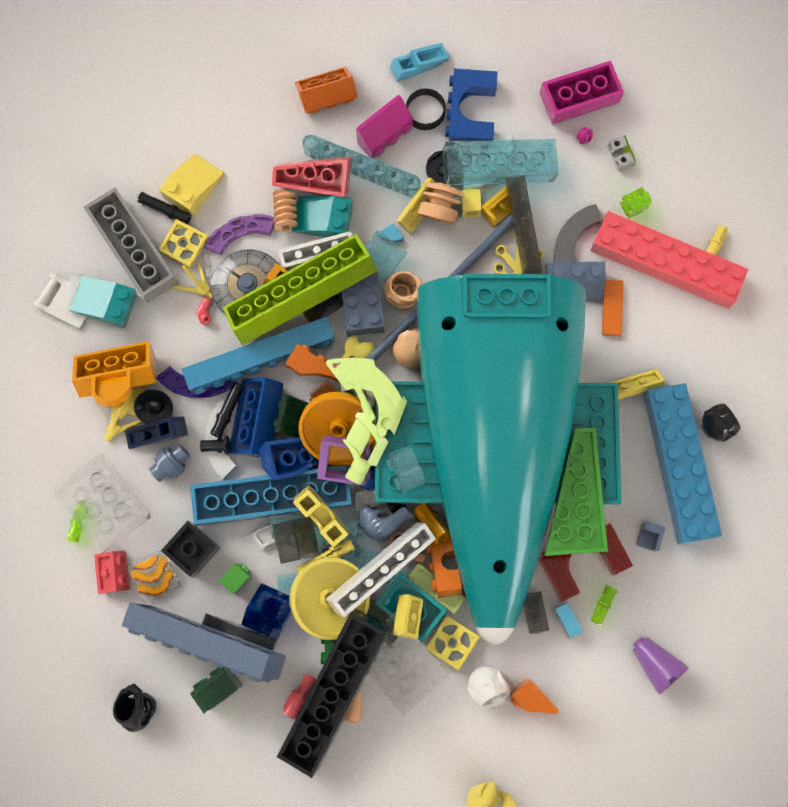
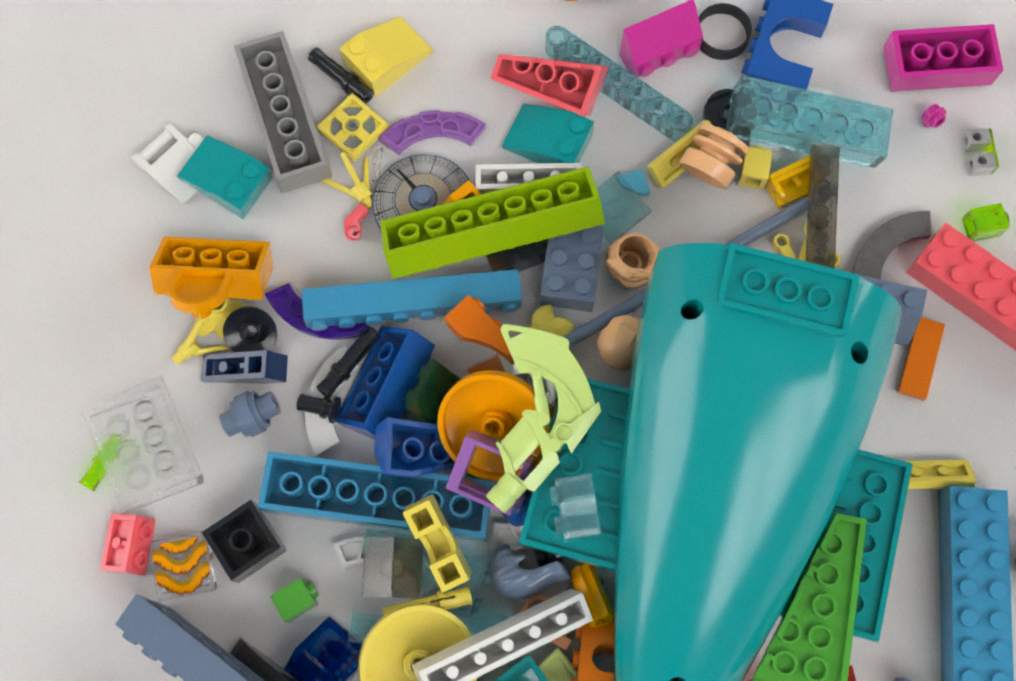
camera: 15 degrees right, 5 degrees down
light nougat piece [273,190,297,232] -> none

